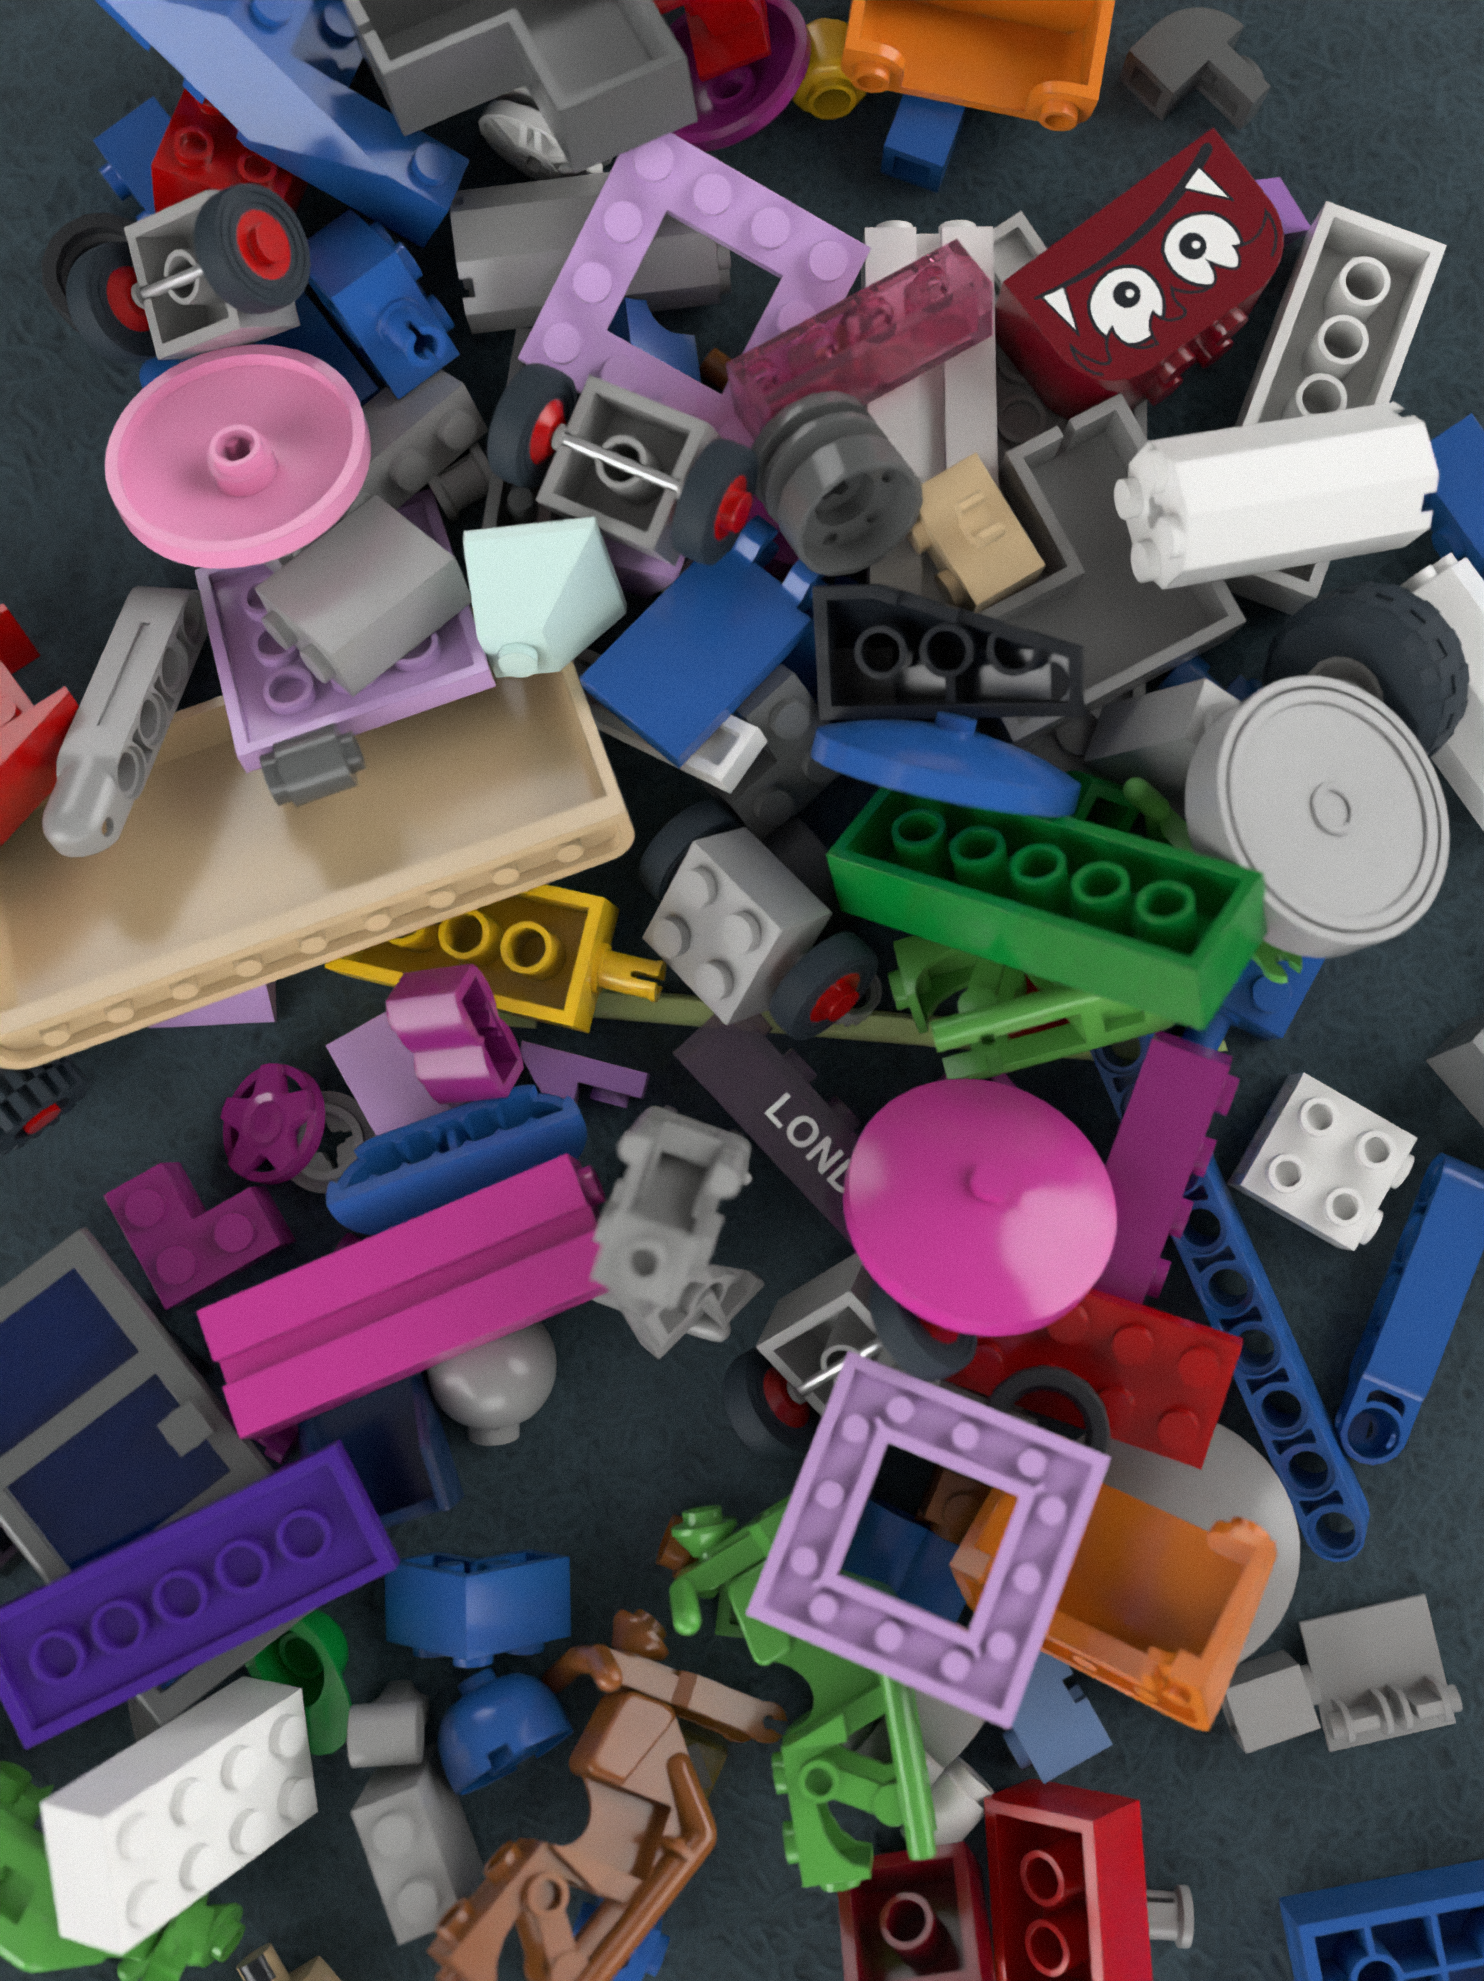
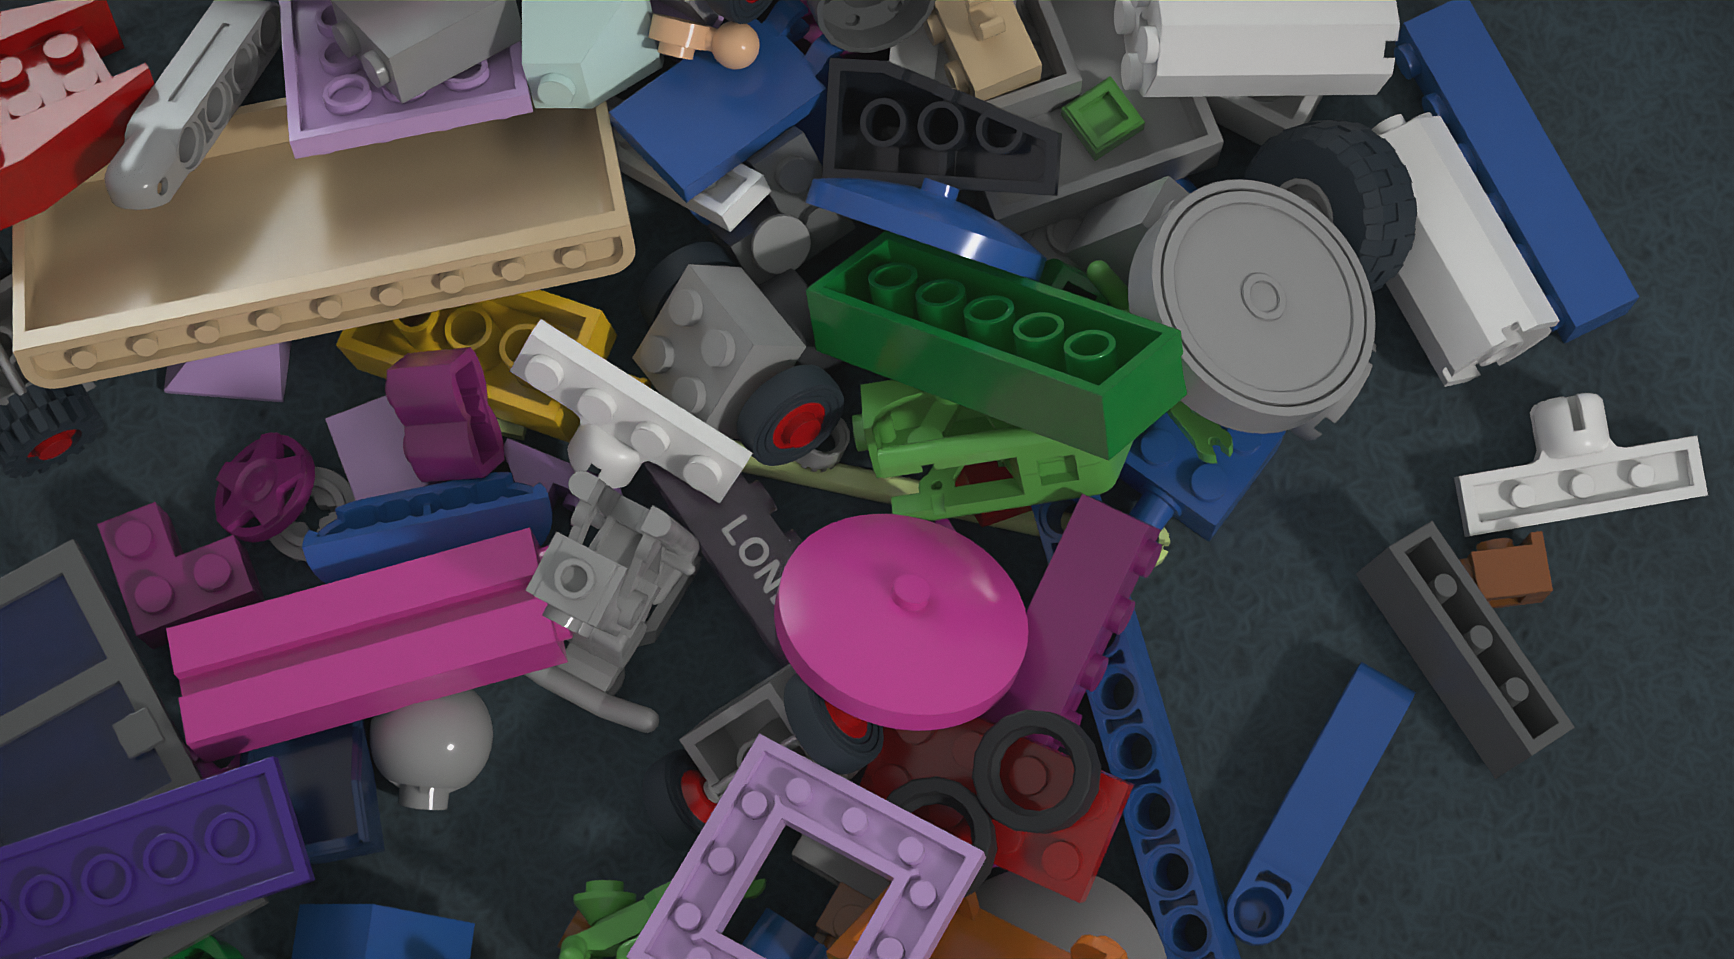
camera: 10 degrees right, 10 degrees down
dark grey brick [260,723,366,807] -> none
light grey slope [607,1264,765,1360] -> none
white brick [1227,1073,1417,1251] -> none
none -> white plate [510,319,752,504]
none -> light nougat plate [648,13,760,70]
none -> light grey piece [751,214,811,274]
none -> black tyre [972,710,1101,834]
none -> bright green tile [1061,76,1145,161]

